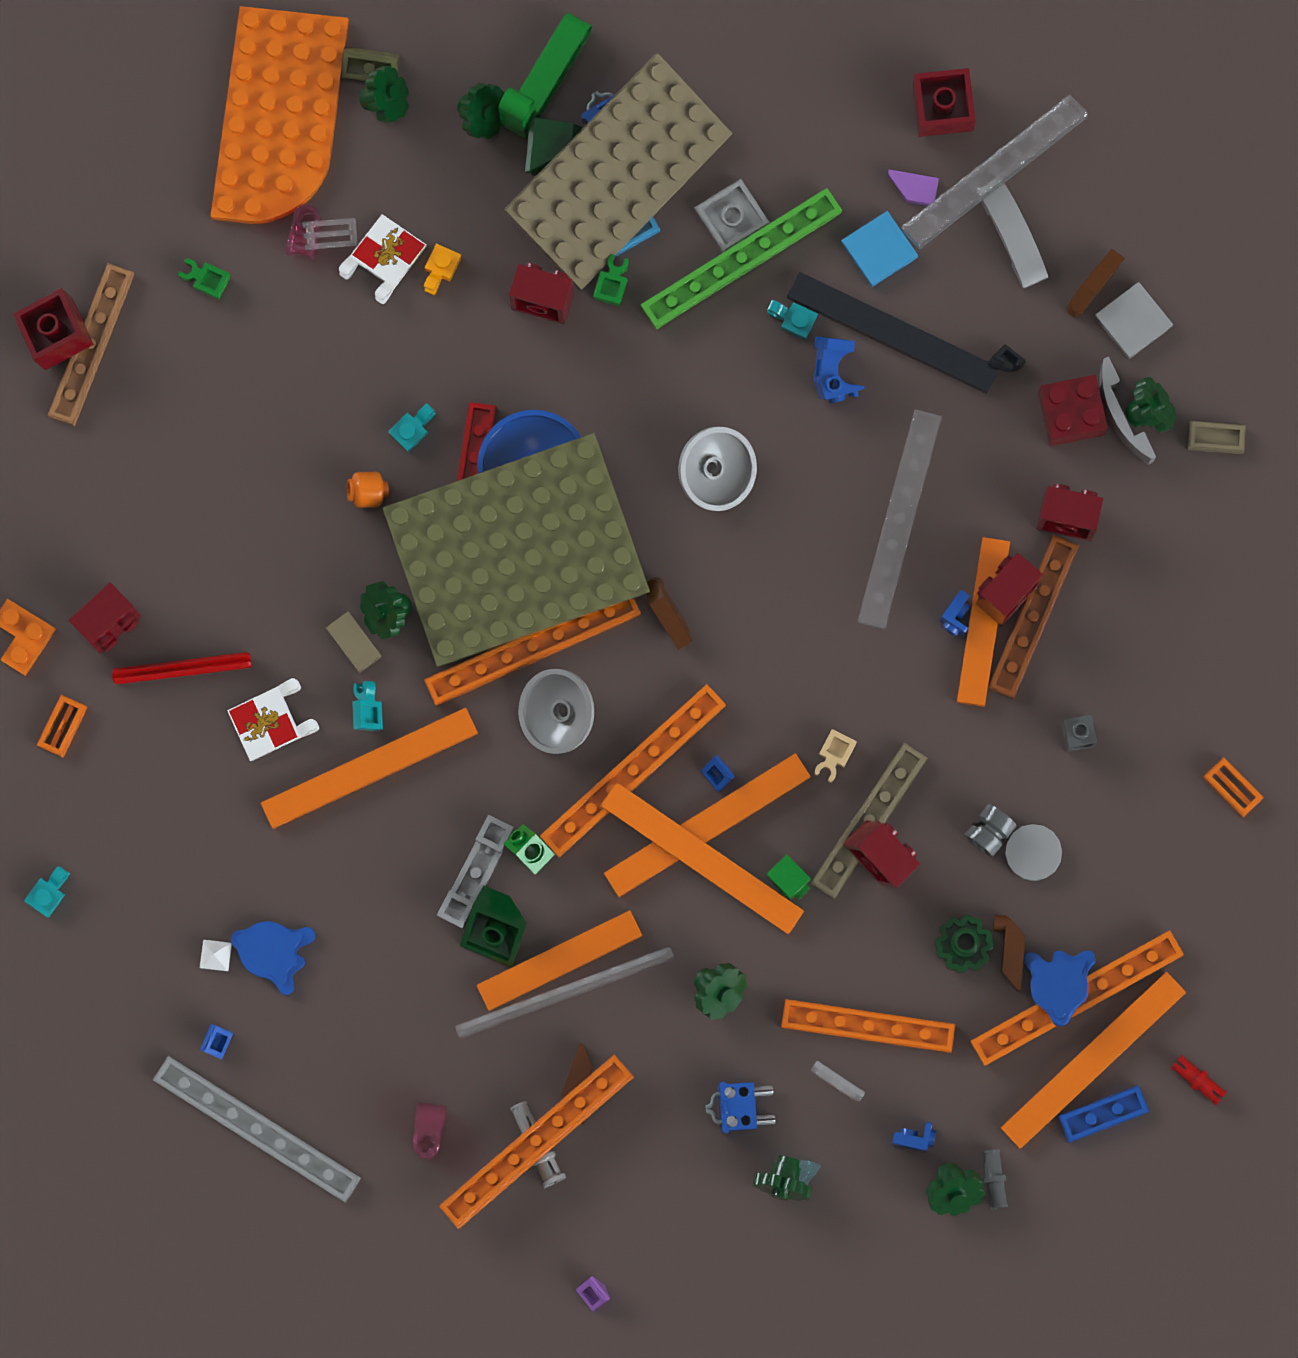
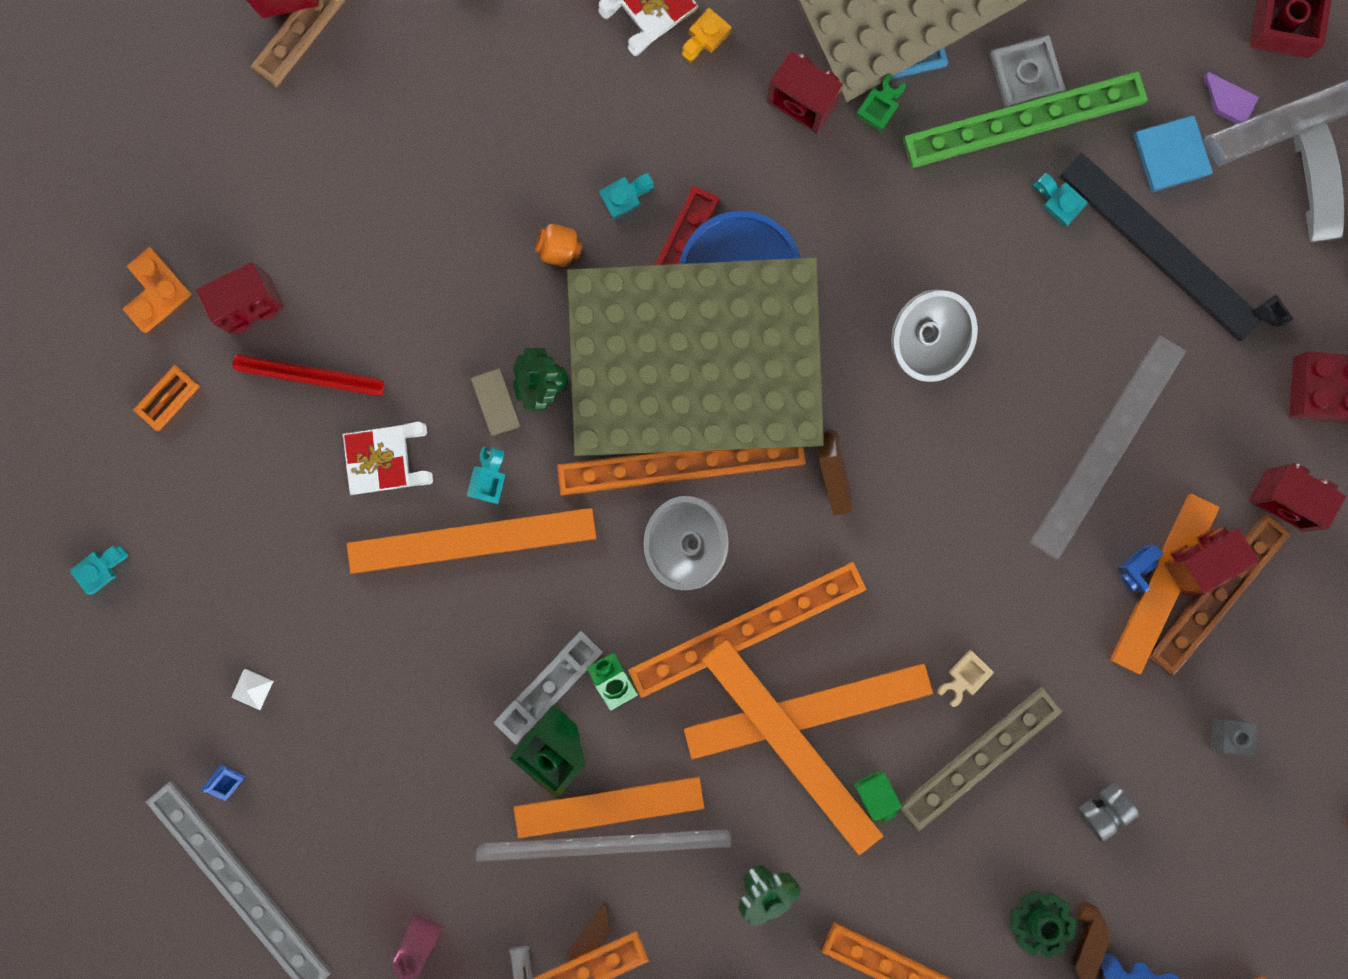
camera: 15 degrees right, 5 degrees up
blue tile [231,921,315,995] -> none
blue slope [701,755,735,793] -> none
blue tile [814,336,865,403] -> none
dark red brick [843,820,920,888] -> none
light grey tile [1005,824,1062,881] -> none

